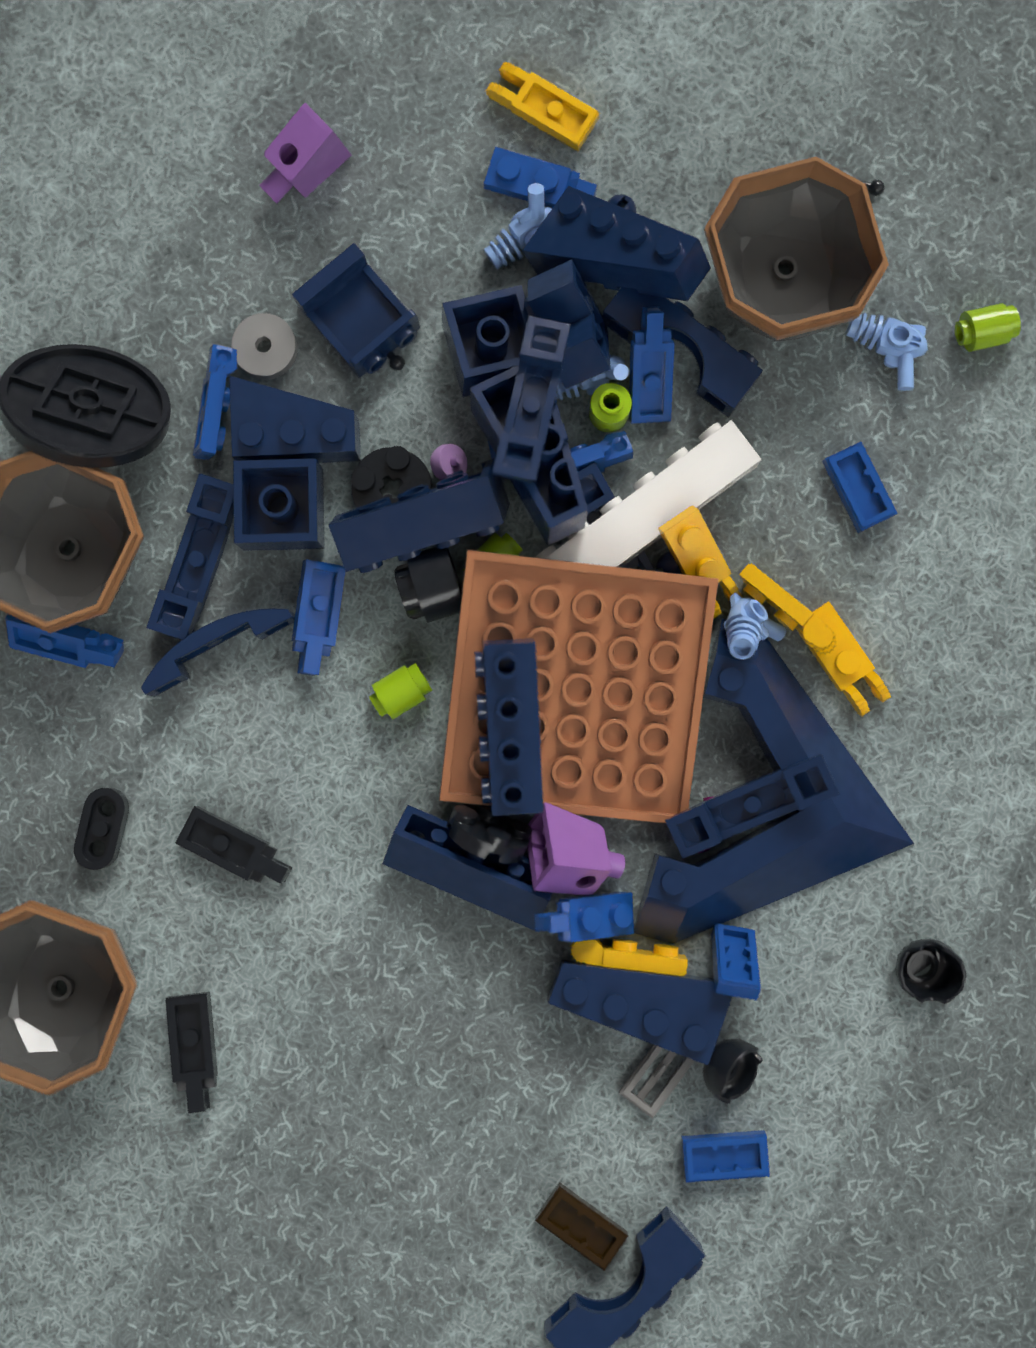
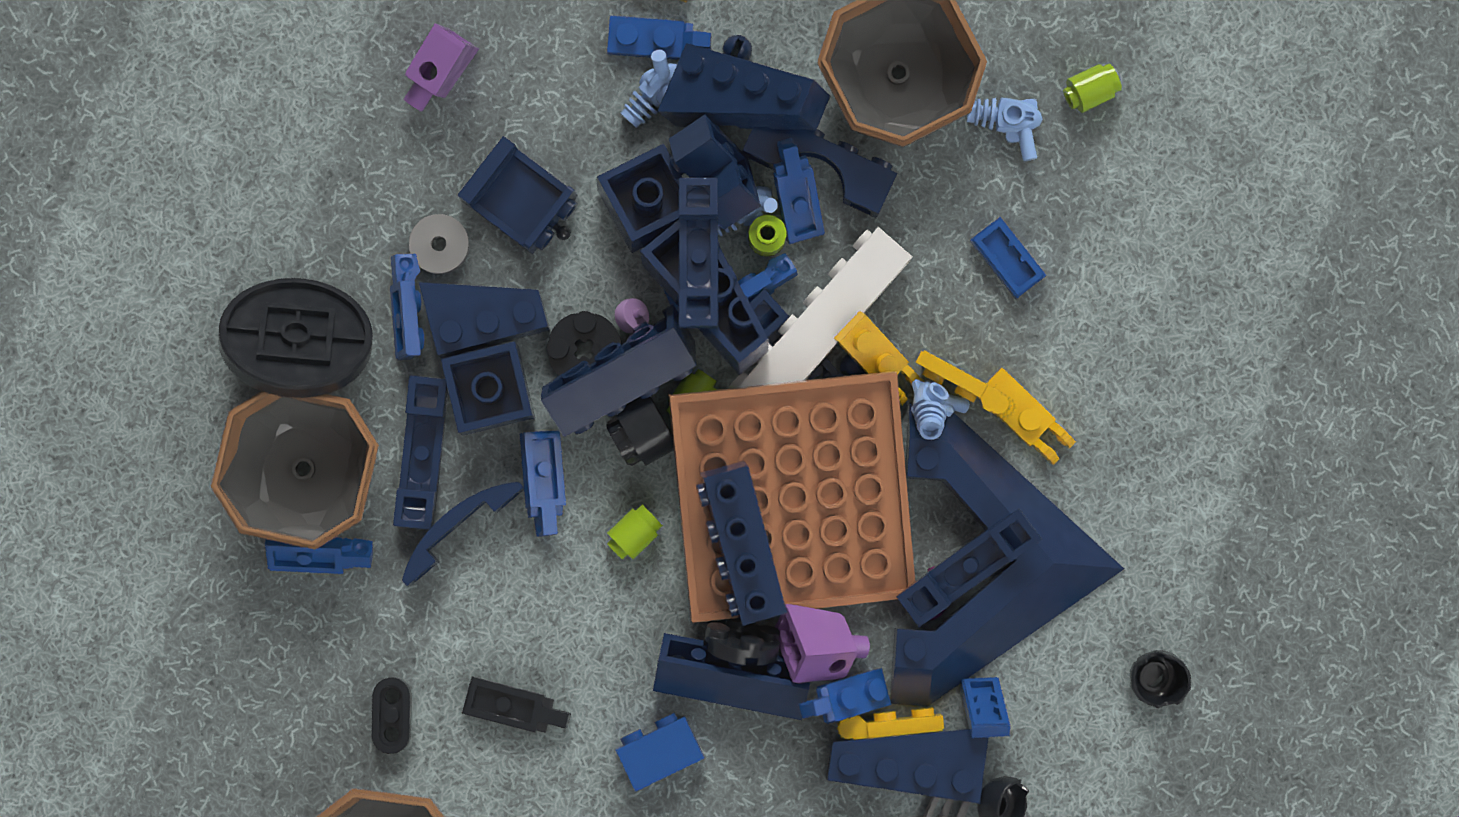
camera: 20 degrees left, 0 degrees up
none -> blue brick [616,712,705,792]

